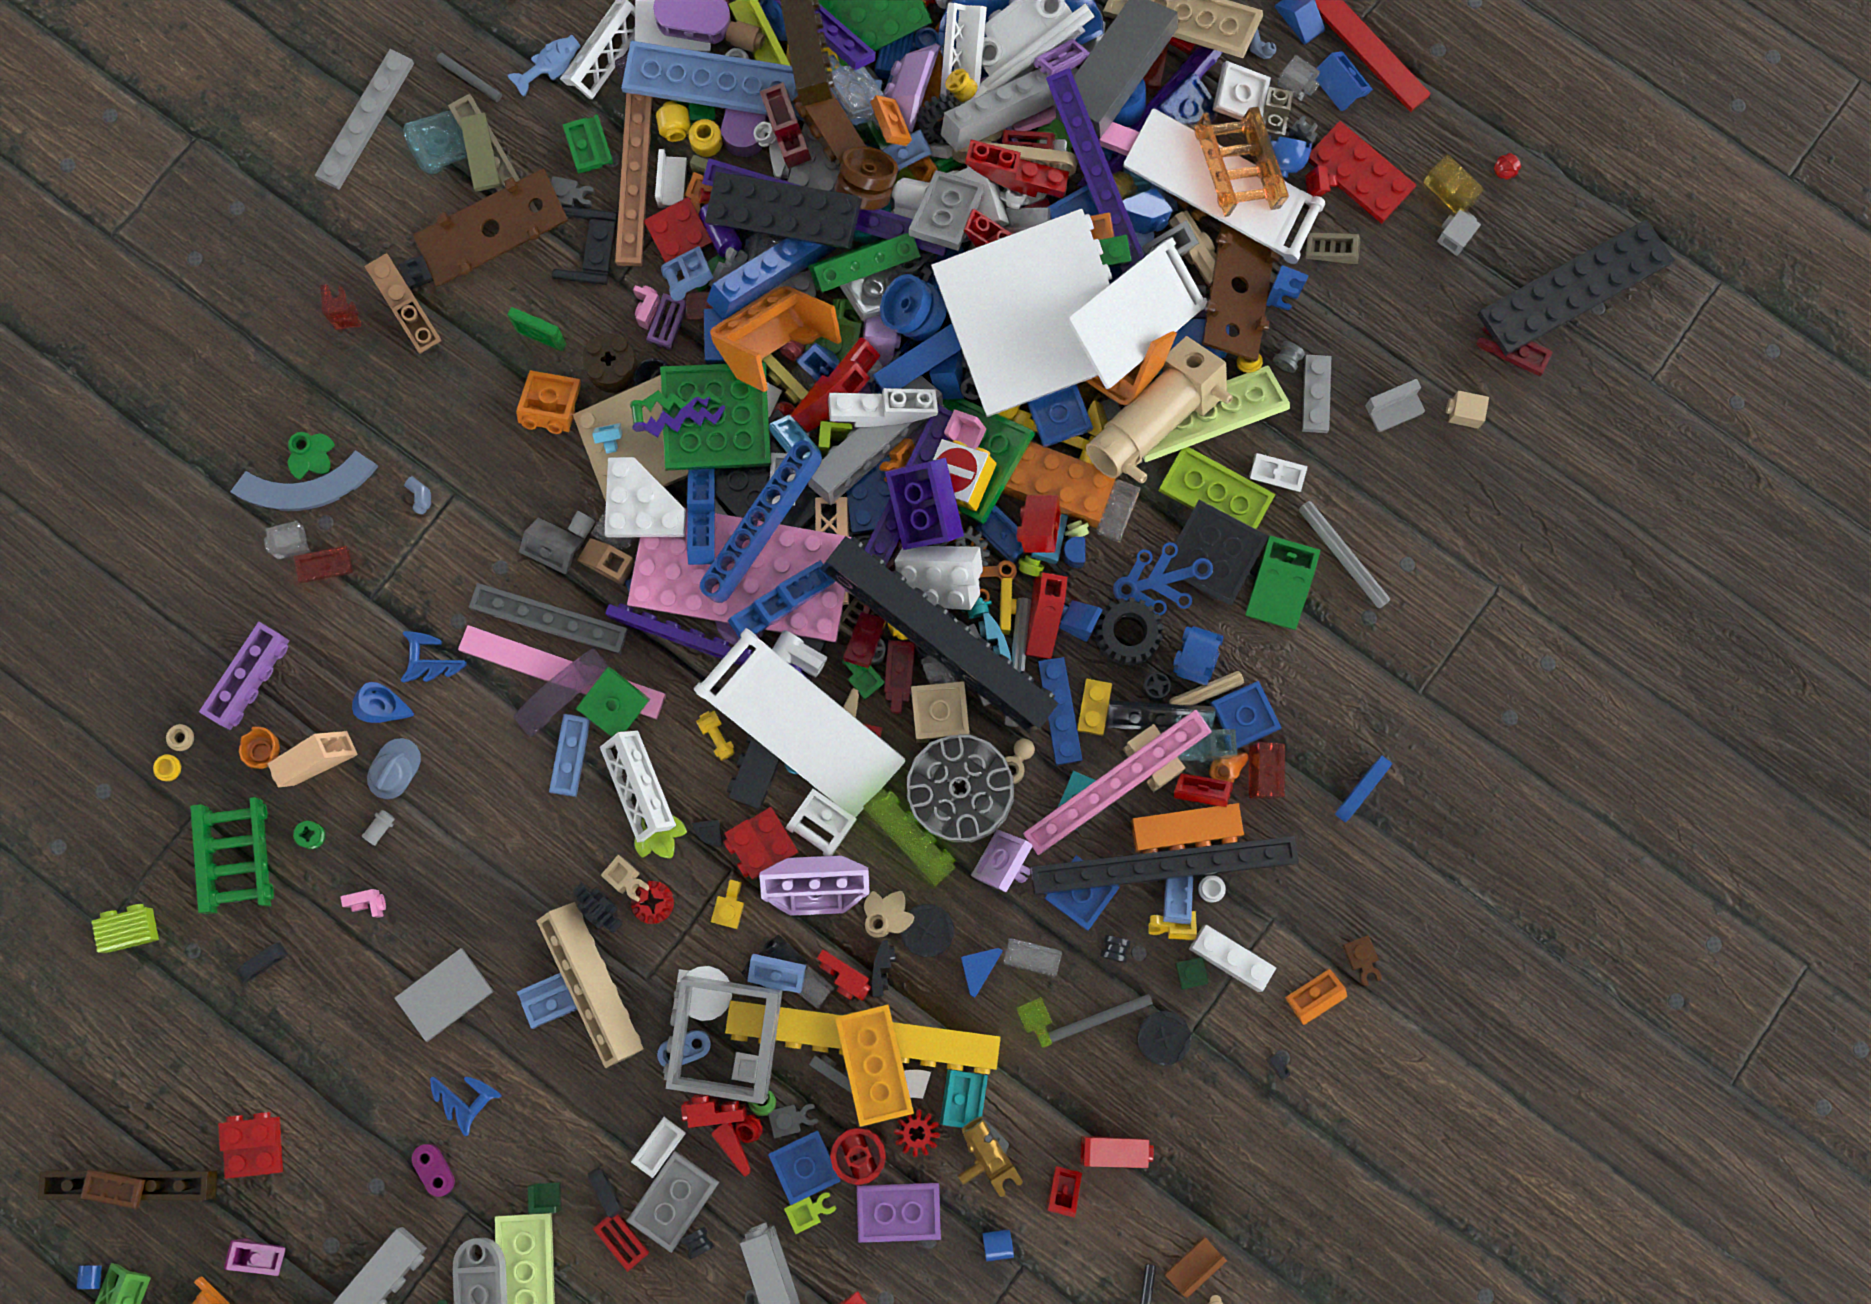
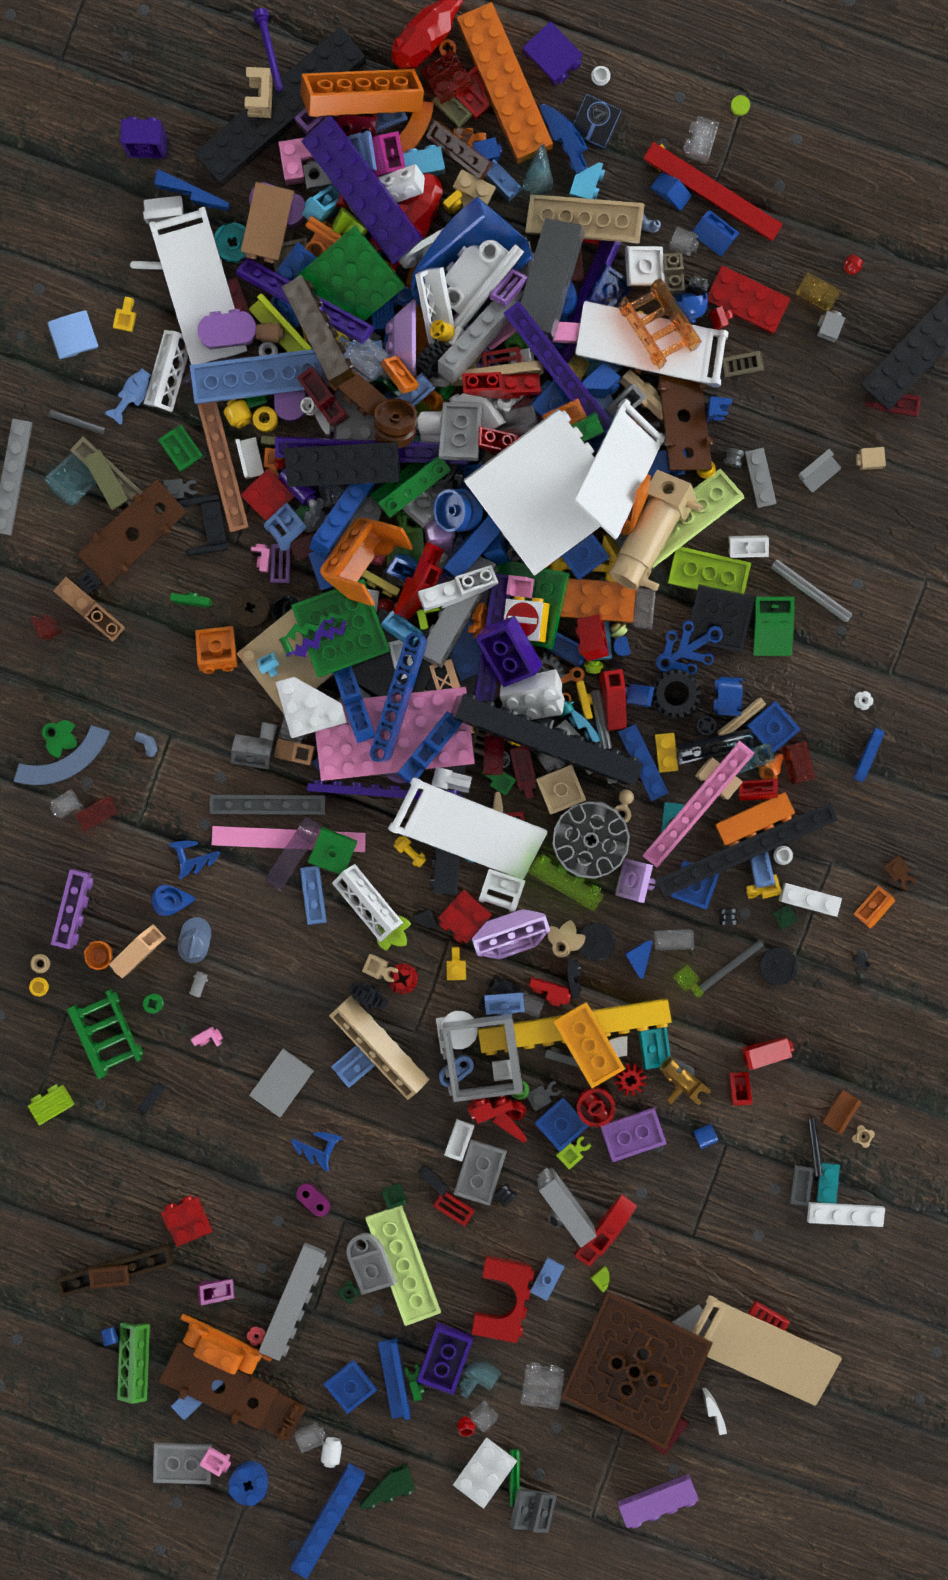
camera: 10 degrees left, 10 degrees up
none -> white plate [854,691,873,710]

